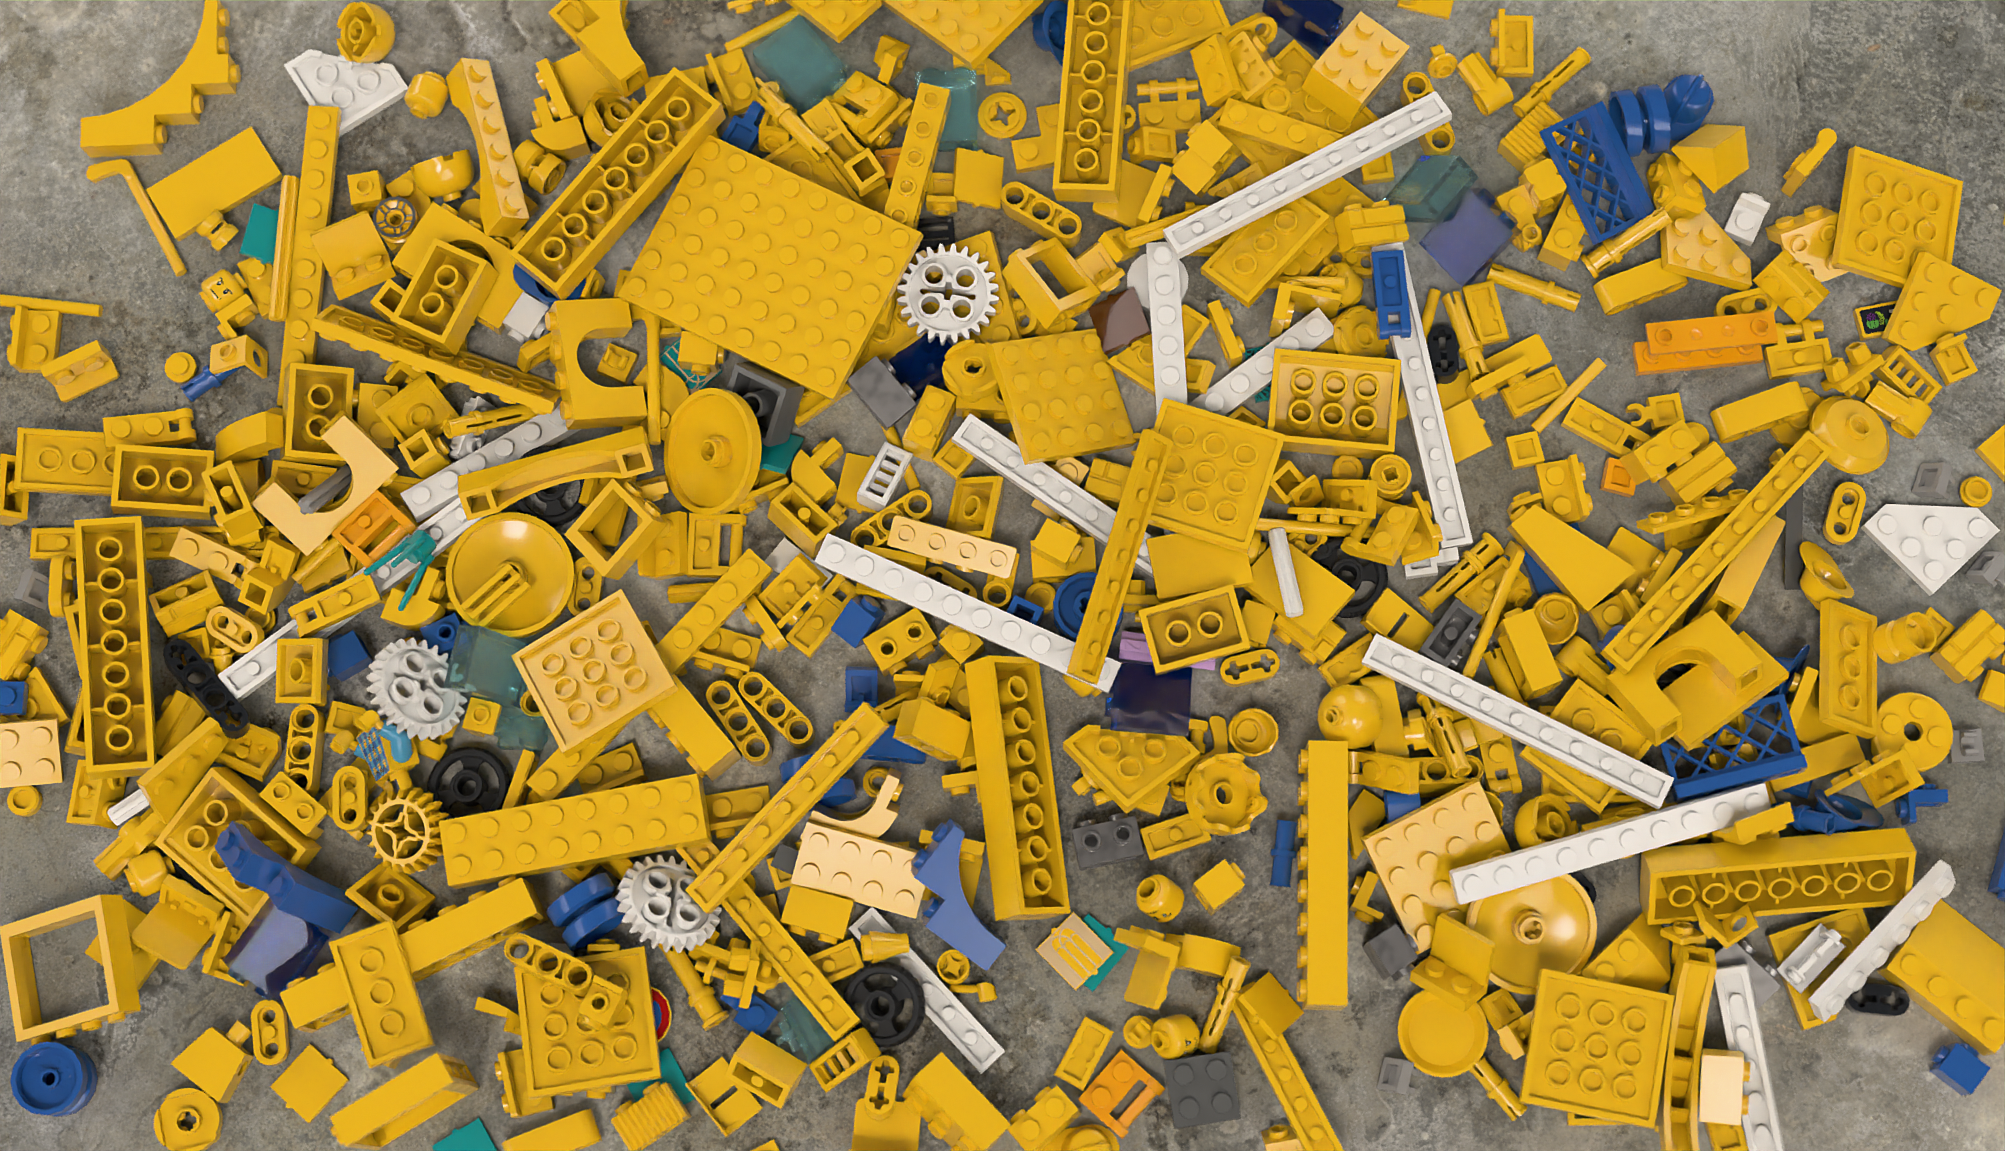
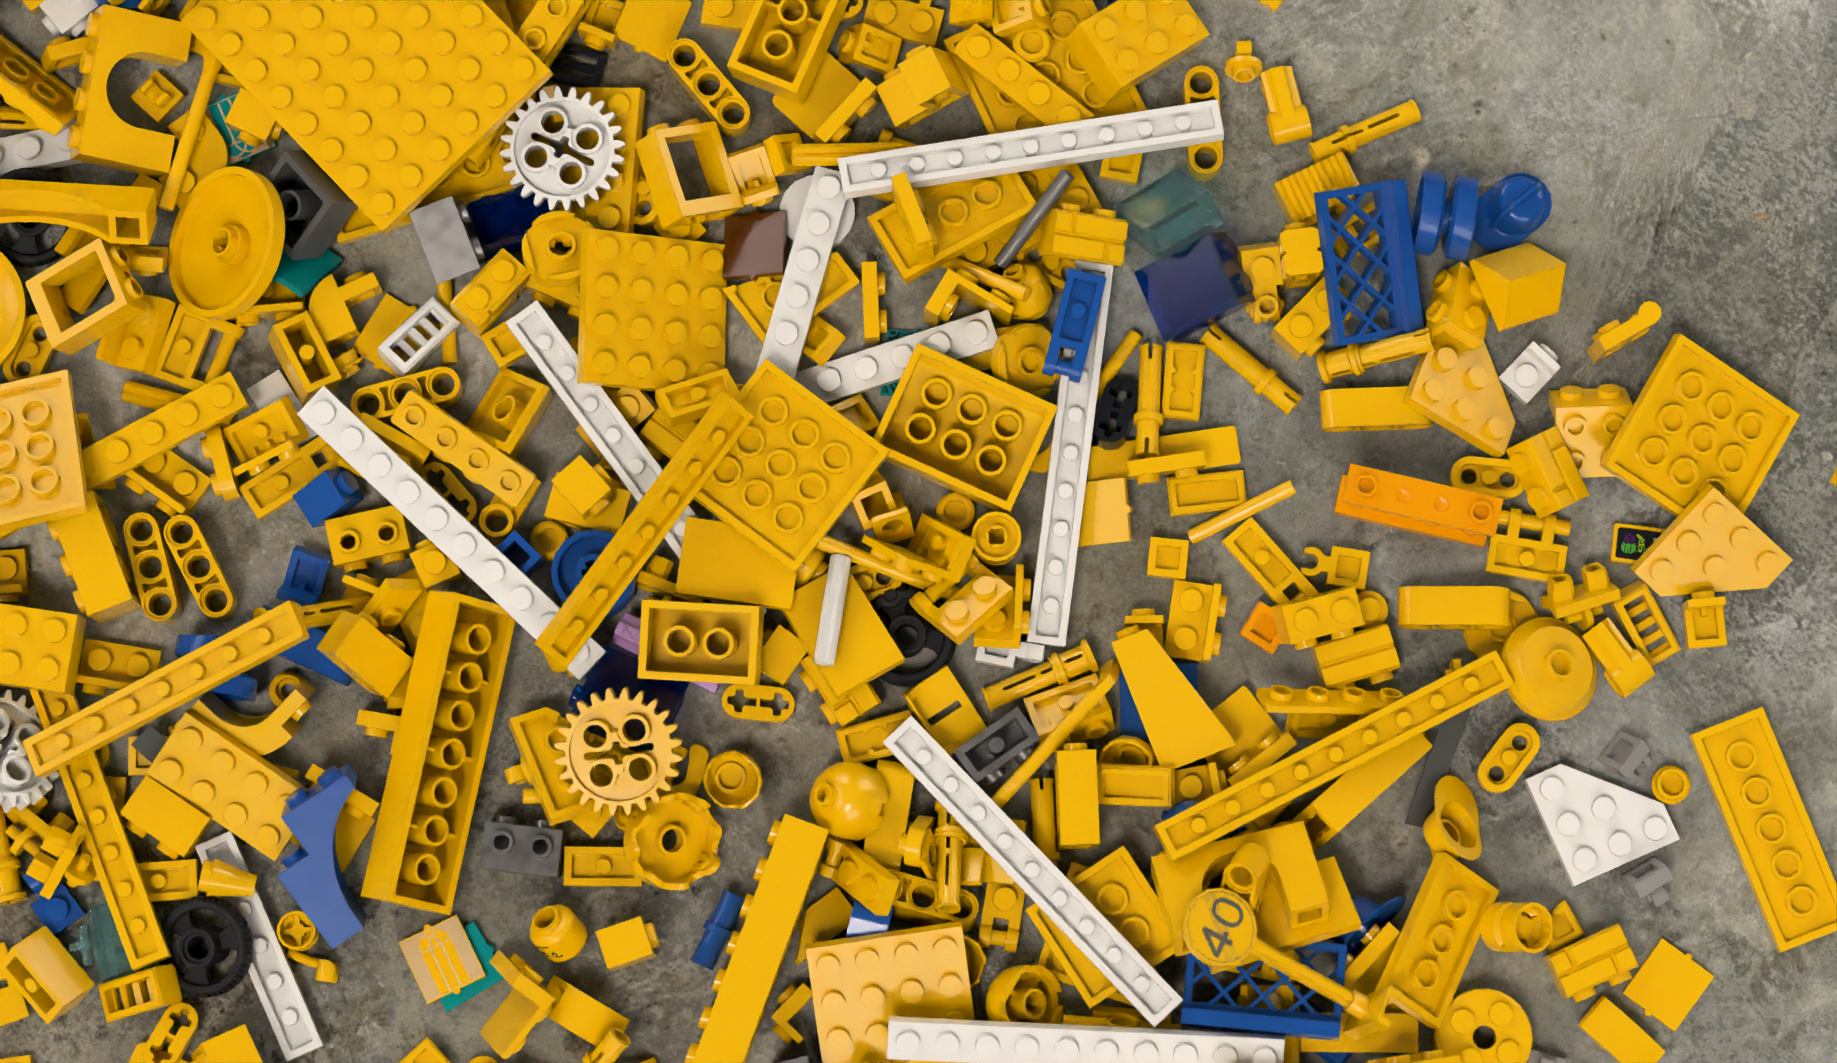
camera: 10 degrees right, 5 degrees up
yellow slope [1207,160,1269,198] -> none
yellow bracket [1489,9,1534,78] -> none
yellow piece [1554,635,1611,697] -> none
none -> yellow gear [555,687,683,816]
none -> yellow plate [655,368,740,428]
none -> yellow plate [891,172,938,265]
none -> dark grey bar [994,169,1074,269]
none -> yellow tile [1097,763,1175,807]
none -> yellow piece [1181,888,1403,1040]
none -> yellow piece [1220,842,1270,917]

